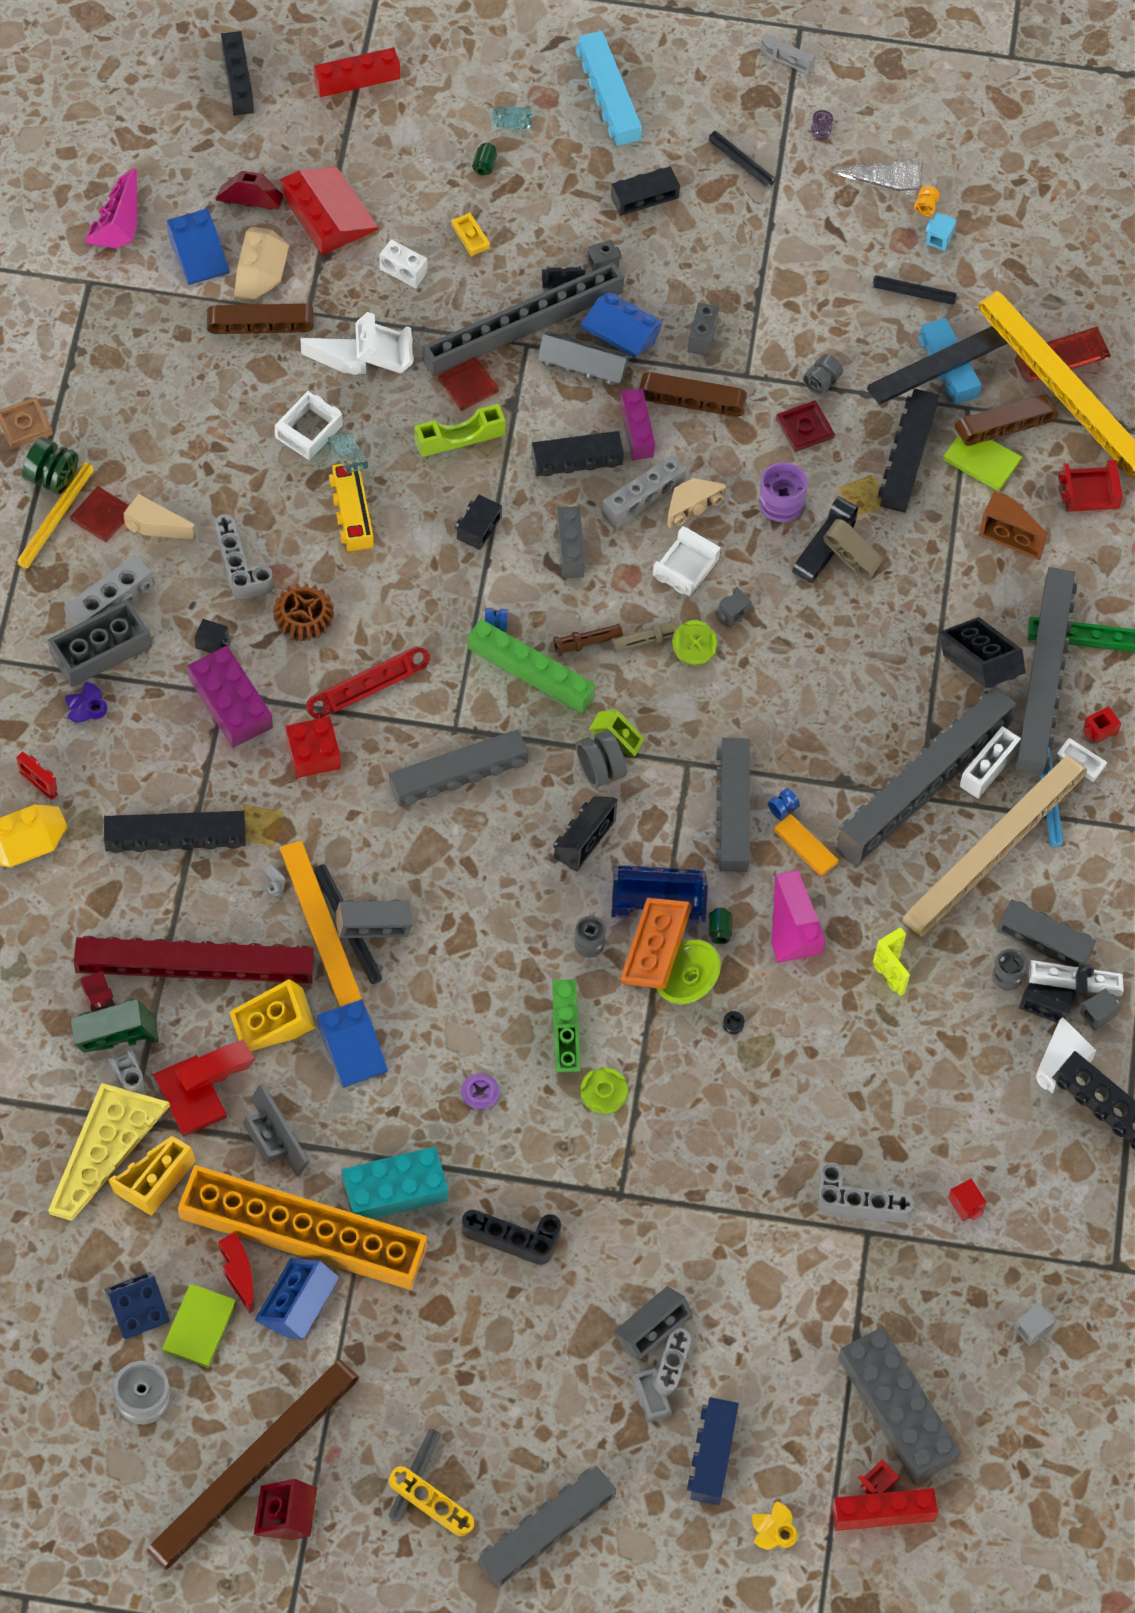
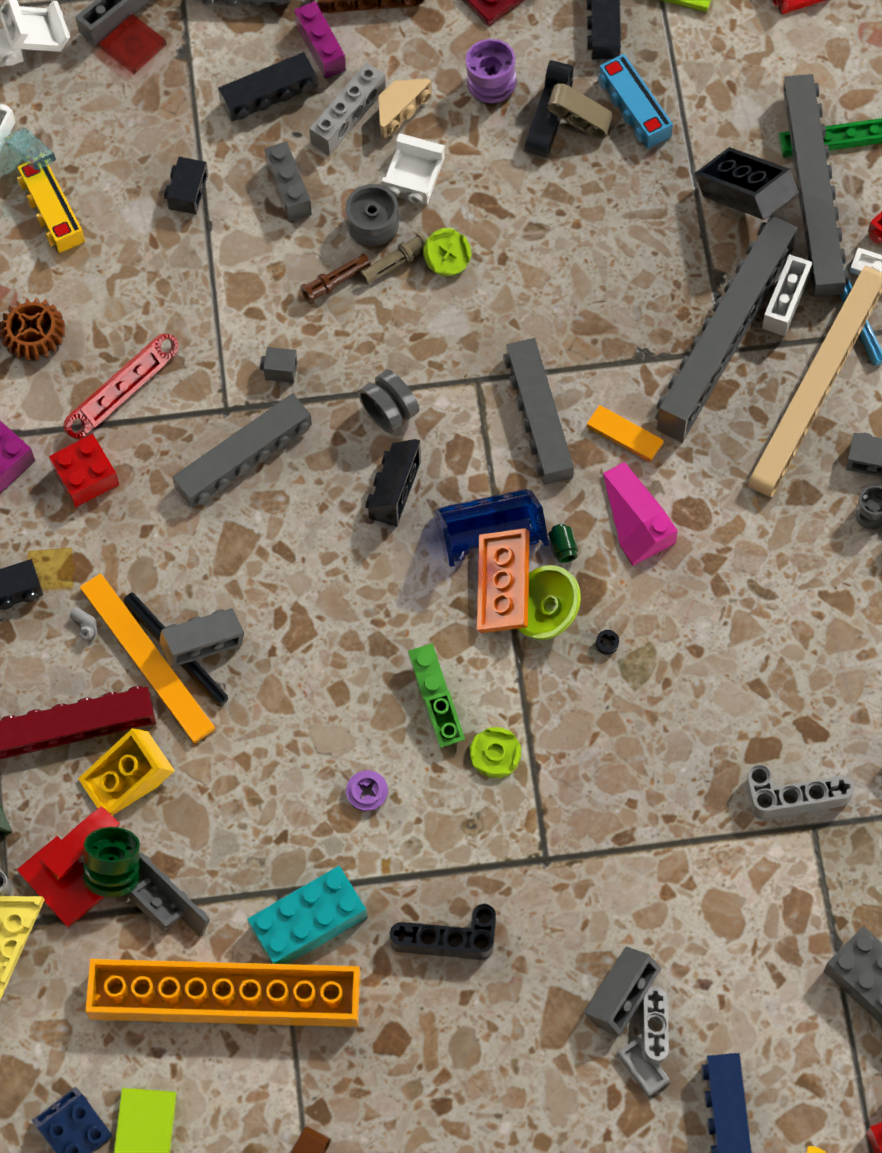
camera: 10 degrees left, 5 degrees up
yellow wedge [108,1136,196,1216] -> none
red slope [218,1232,254,1314] -> none
blue slope [255,1258,339,1340] -> none
blue slope [317,999,388,1088] -> none
lime arch [415,404,506,458] -> none
bright green brick [468,619,596,714] -> none
blue wheel [485,608,508,632] -> none
dark grey wheel [574,916,606,958] -> none
lime slope [589,710,645,757] -> none
dark grey brick [715,587,752,627] -> none
blue wheel [767,788,800,820] -> none
clear yellow piece [839,474,882,517] -> none
neon yellow bracket [873,927,910,996] -> none
dark orange slope [979,491,1048,560] -> none
none -> dark green wheel [83,827,140,897]
none -> dark grey brick [260,347,298,383]
none -> dark grey wheel [345,184,399,247]
none -> dark azure brick [598,54,673,149]

